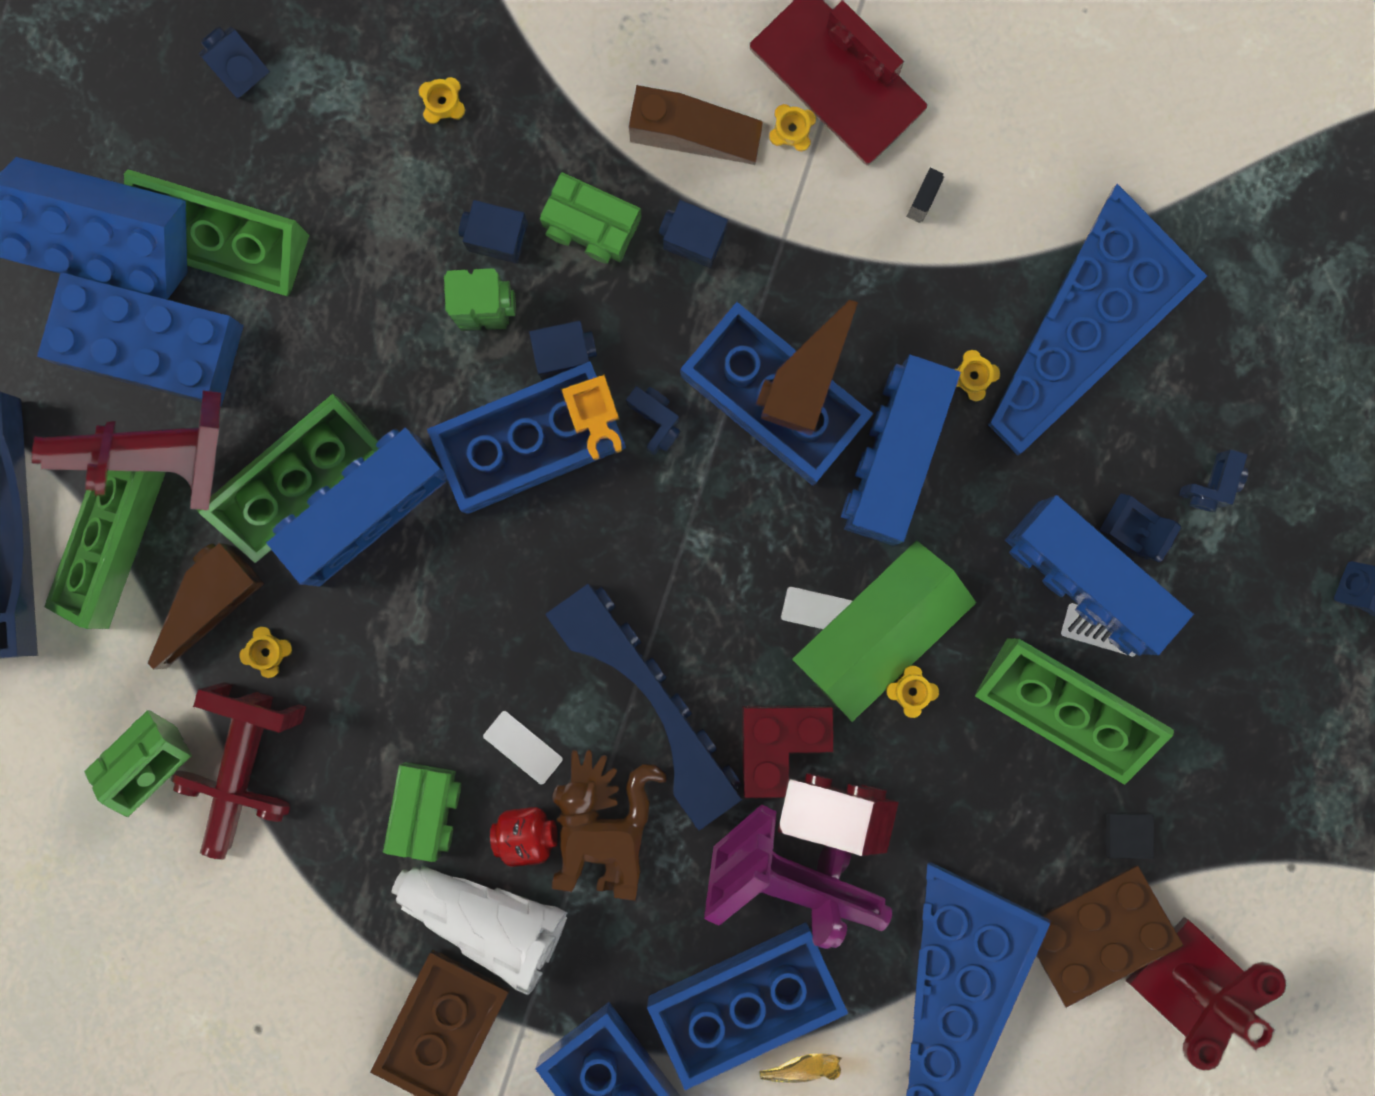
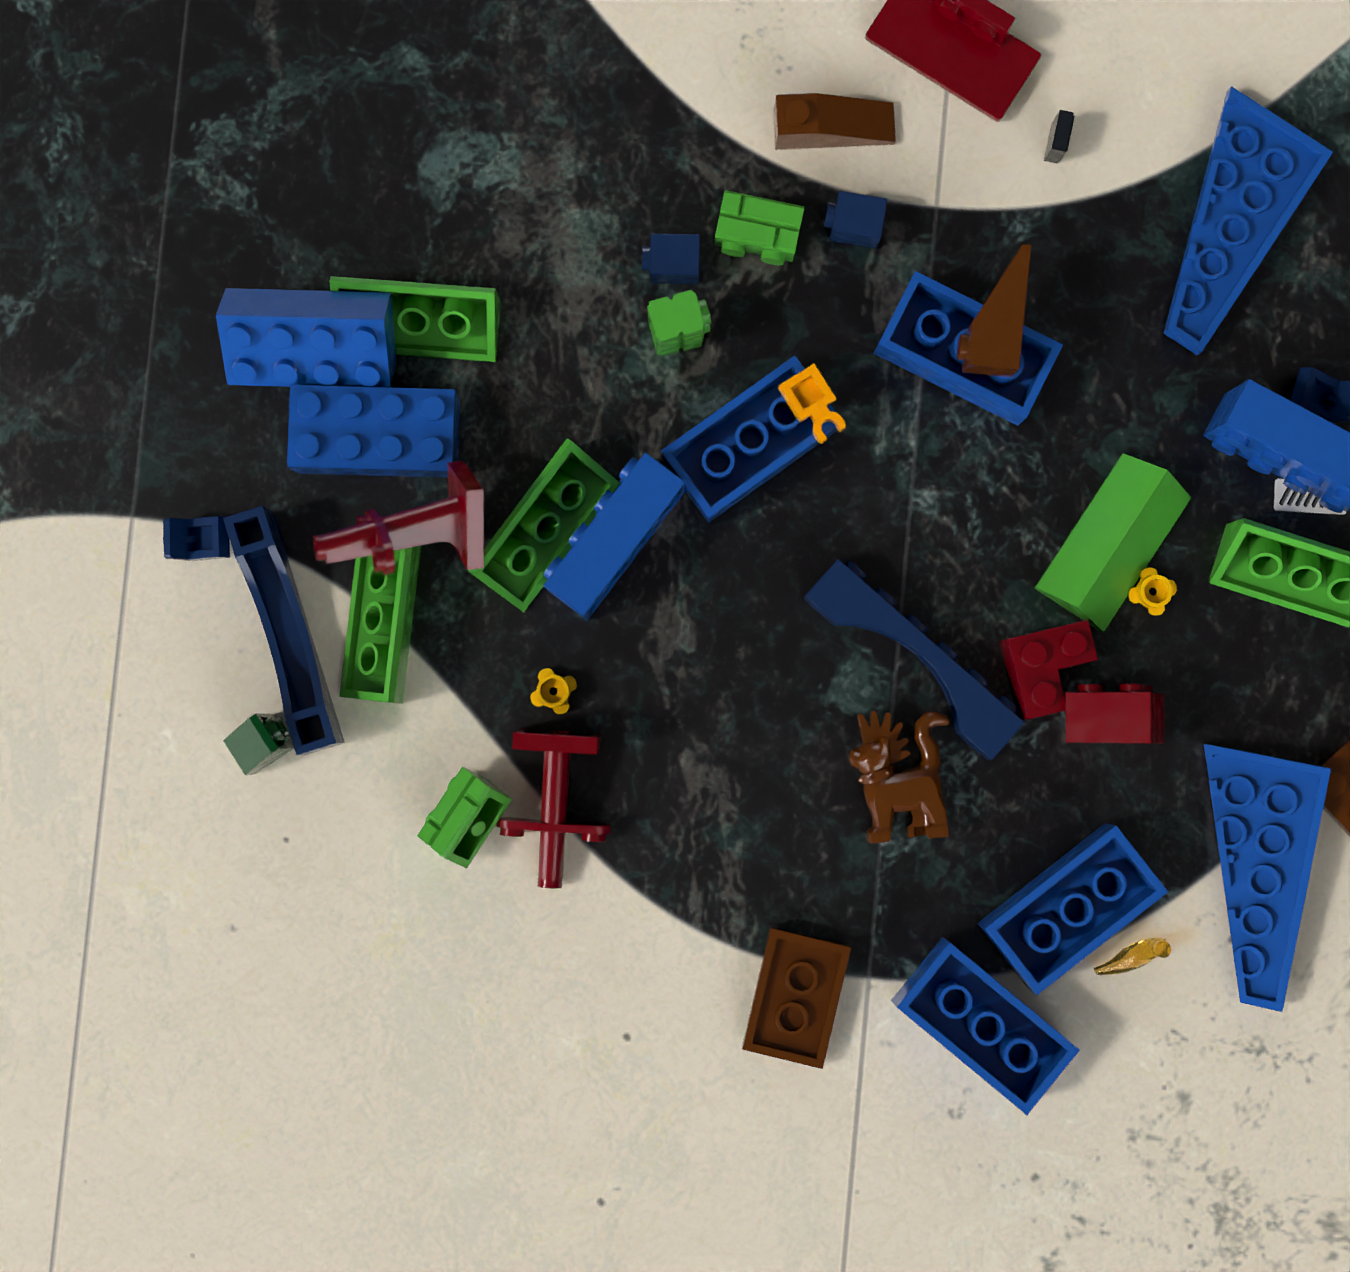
camera: 15 degrees left, 0 degrees up
reddish brown slope [148,543,265,670] -> none
dark blue bracket [199,26,270,99] -> none
bright green brick [383,762,461,862] -> none
white cone [392,865,567,995] -> none
yellow plate [419,77,465,124] -> none
white sticker [483,711,563,784] -> none
red head [490,807,558,867] -> none
dark blue brick [529,321,597,380] -> none
dark blue bracket [626,386,681,456] -> none
magenta piece [704,805,892,949] -> none
yellow plate [769,104,816,152] -> none
white sticker [781,587,852,629] -> none
blue brick [841,355,961,546] -> none
yellow plate [955,350,1000,401] -> none

